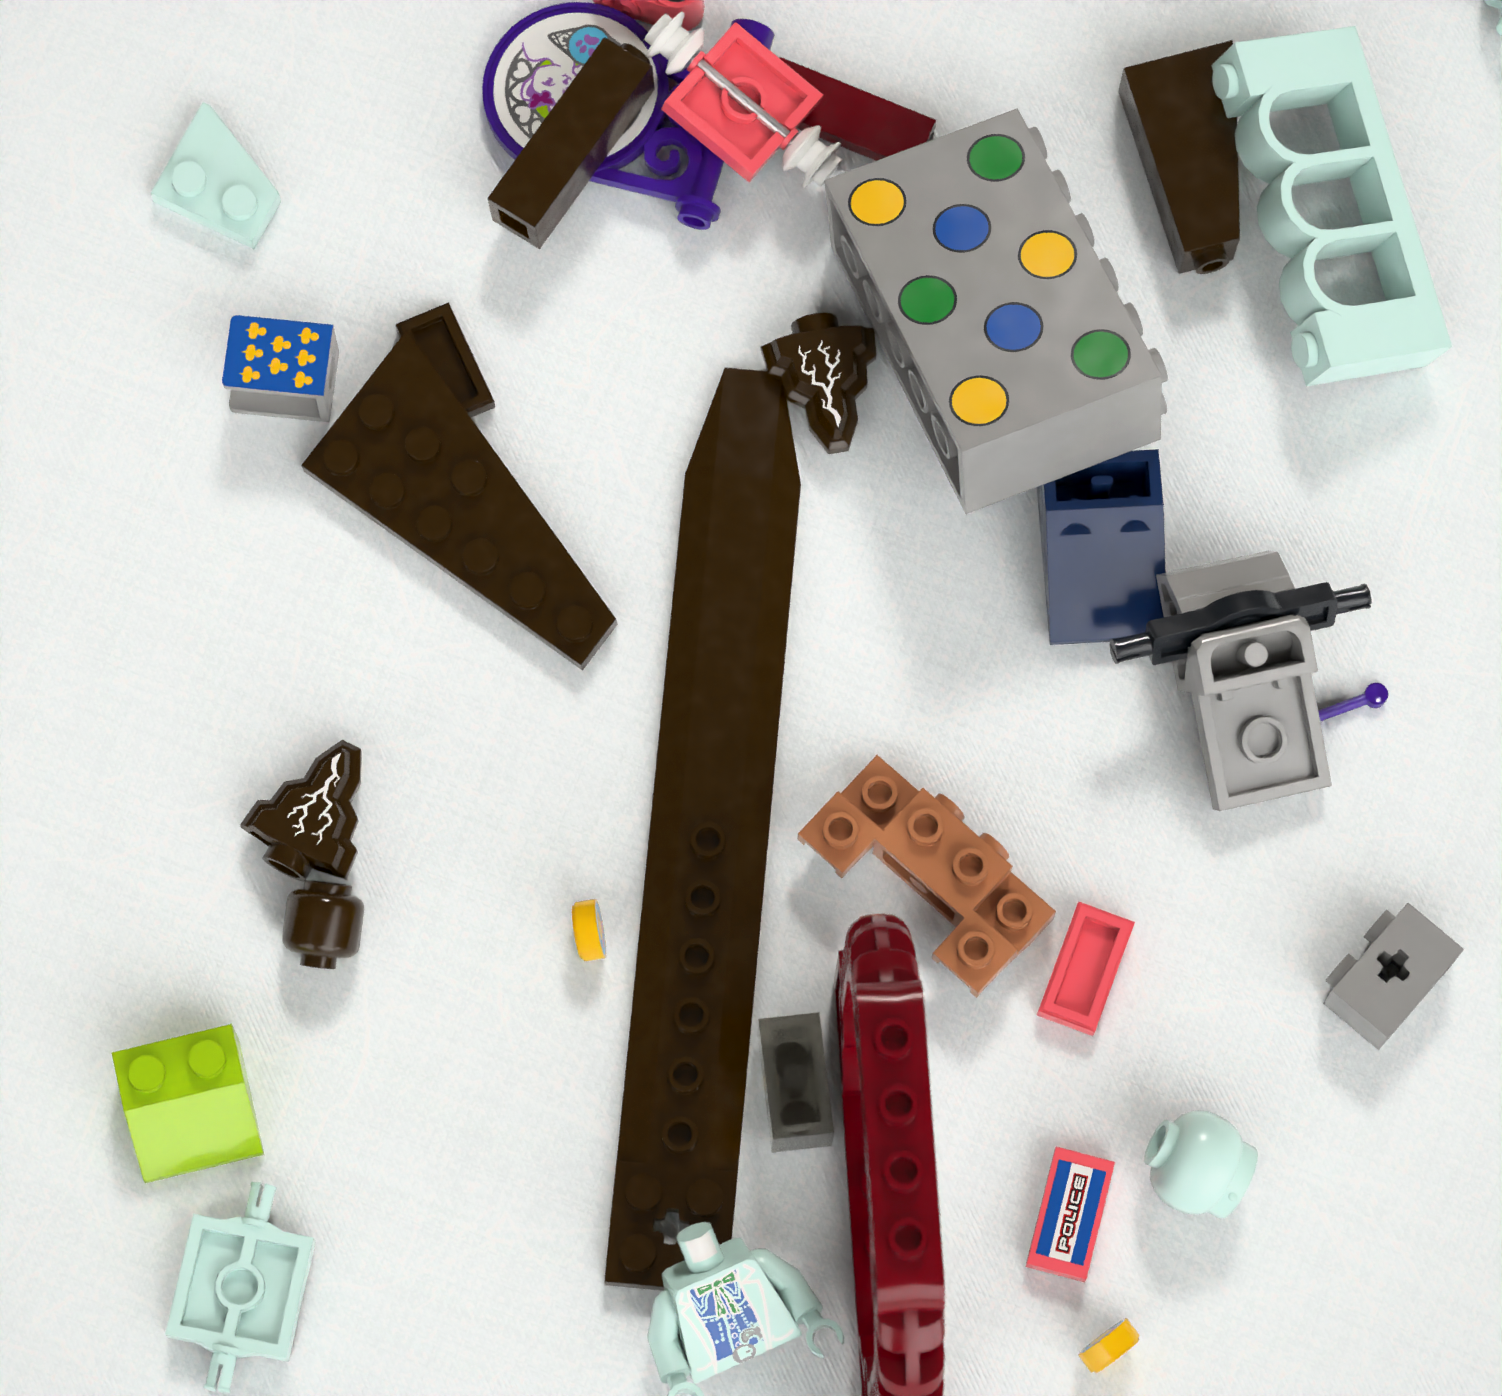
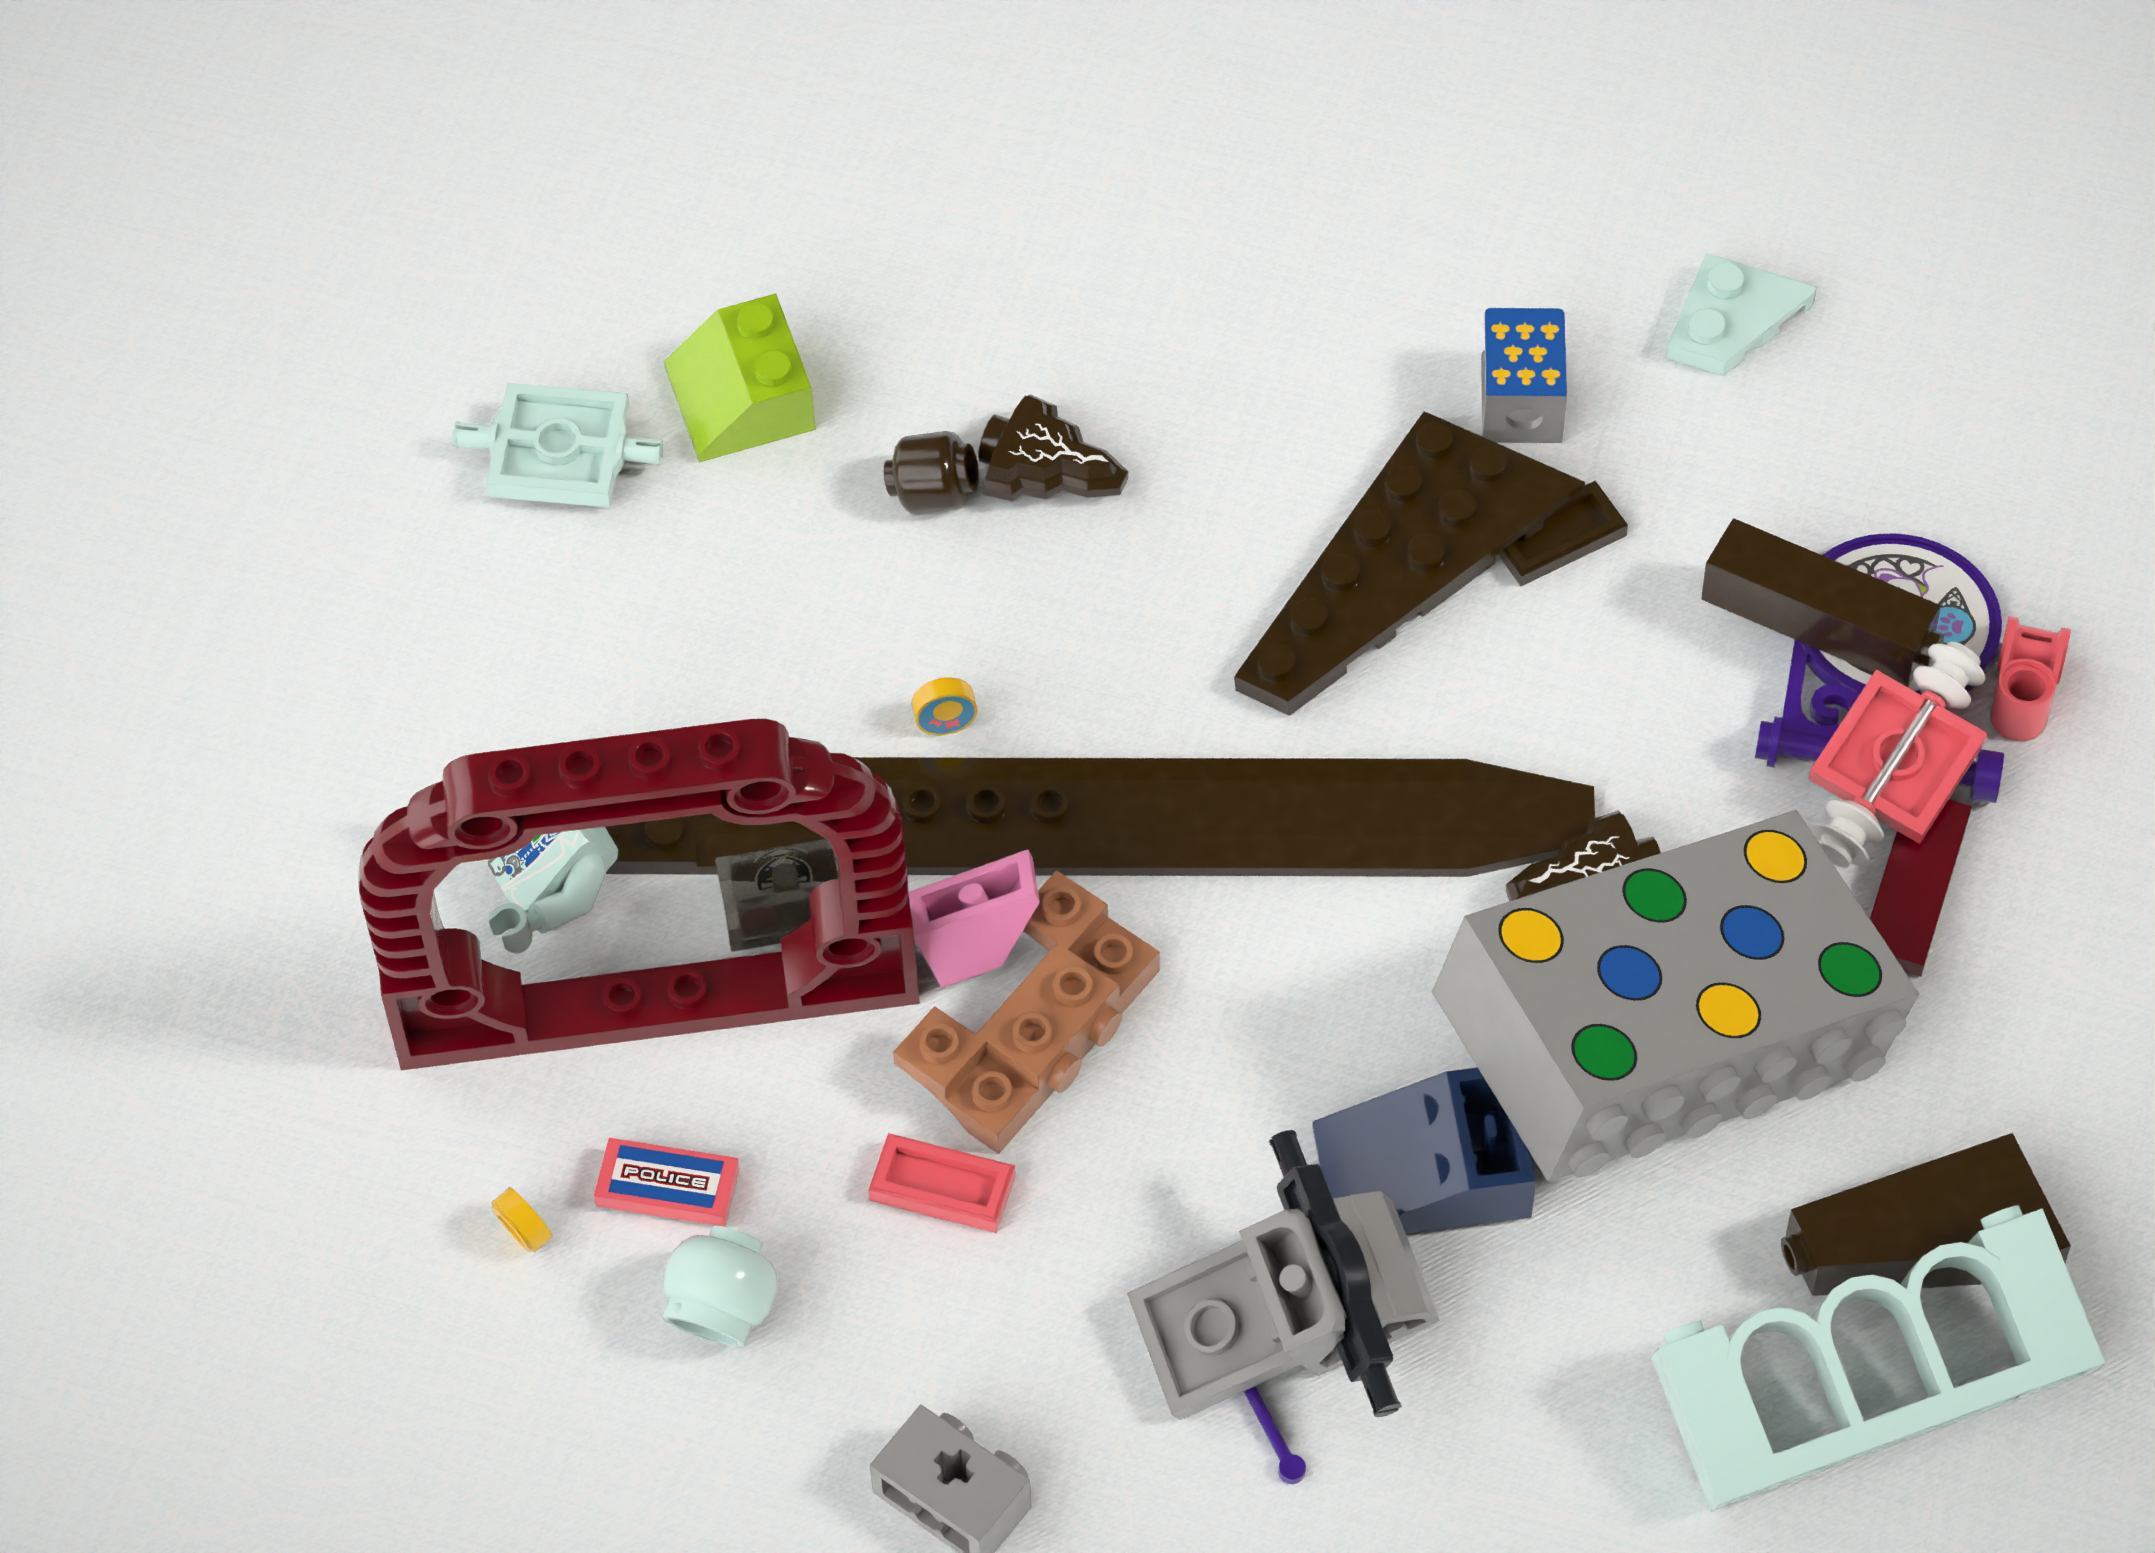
camera: 90 degrees right, 15 degrees down
none -> bright pink slope [909,849,1040,988]

